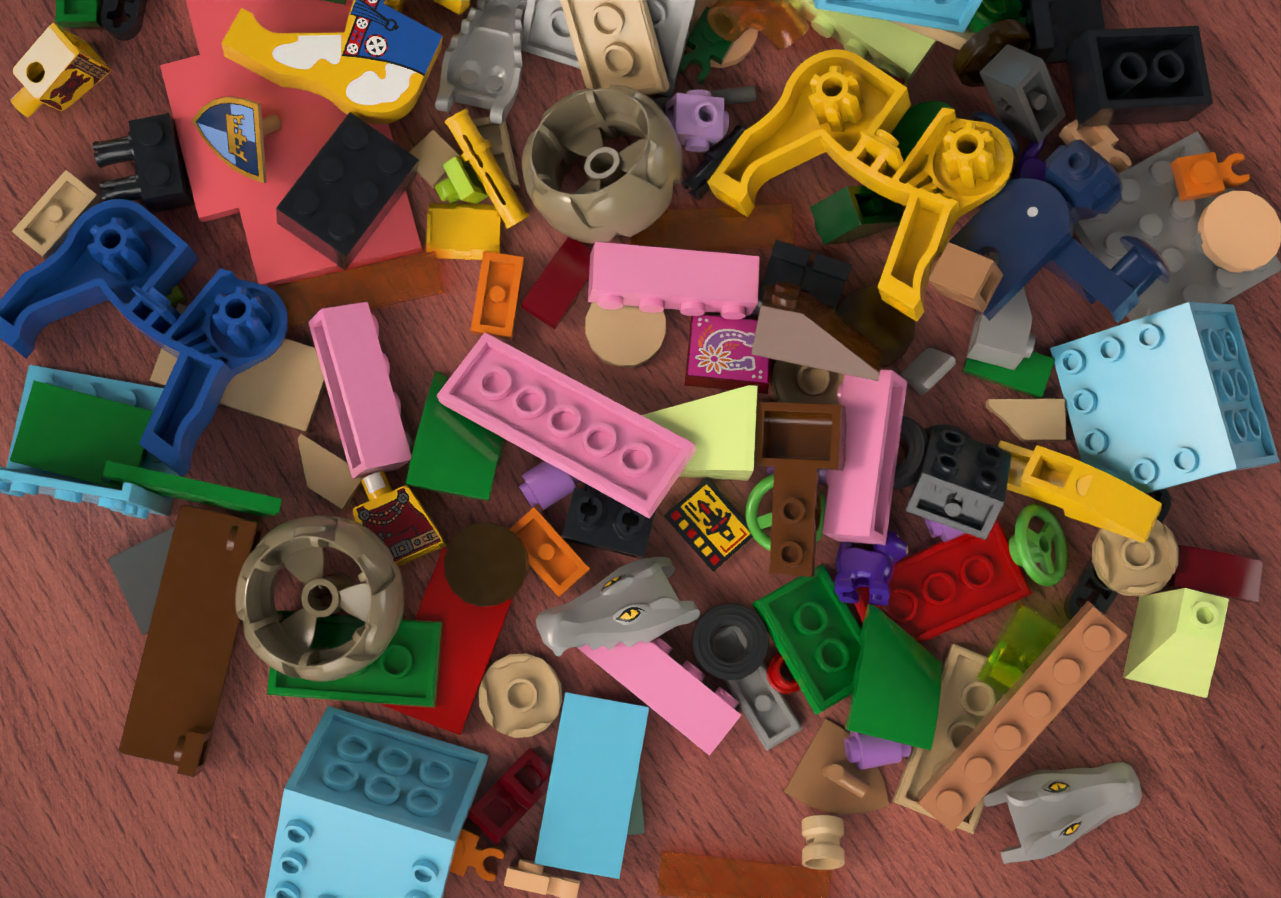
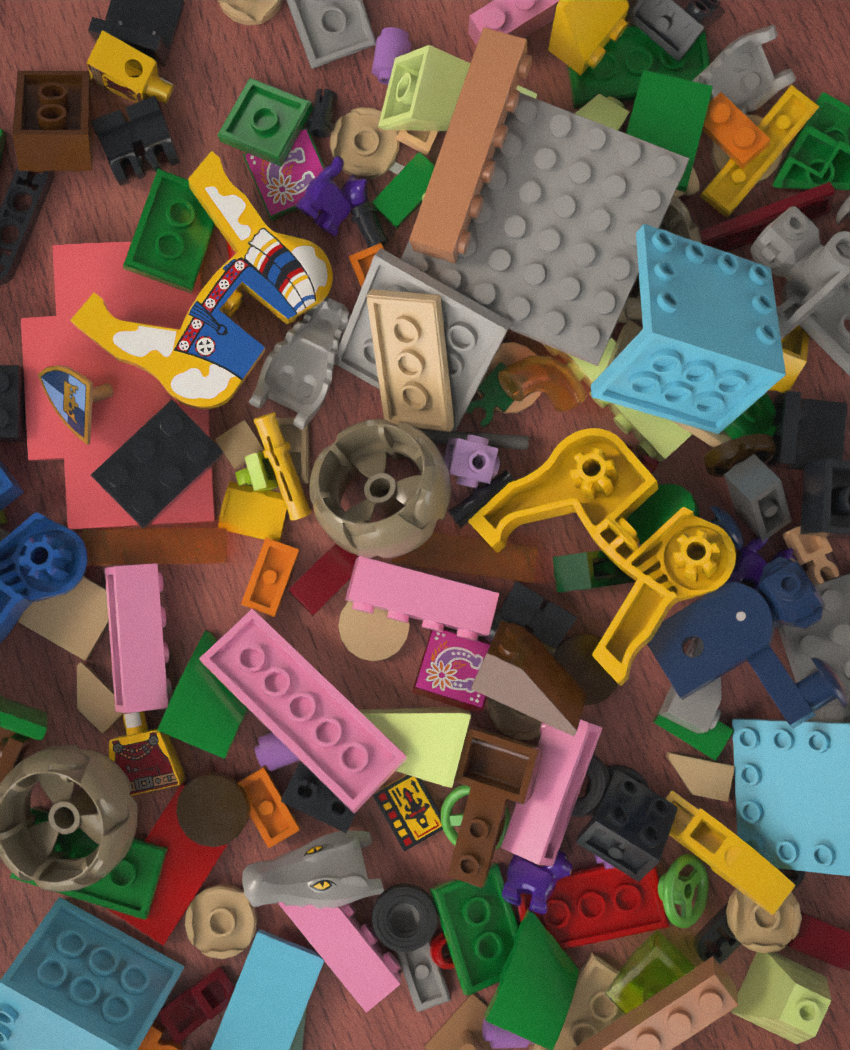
camera: 15 degrees right, 5 degrees up
light grey slope [901,348,956,396] -> none
medium nougat brick [928,242,1003,313] -> none

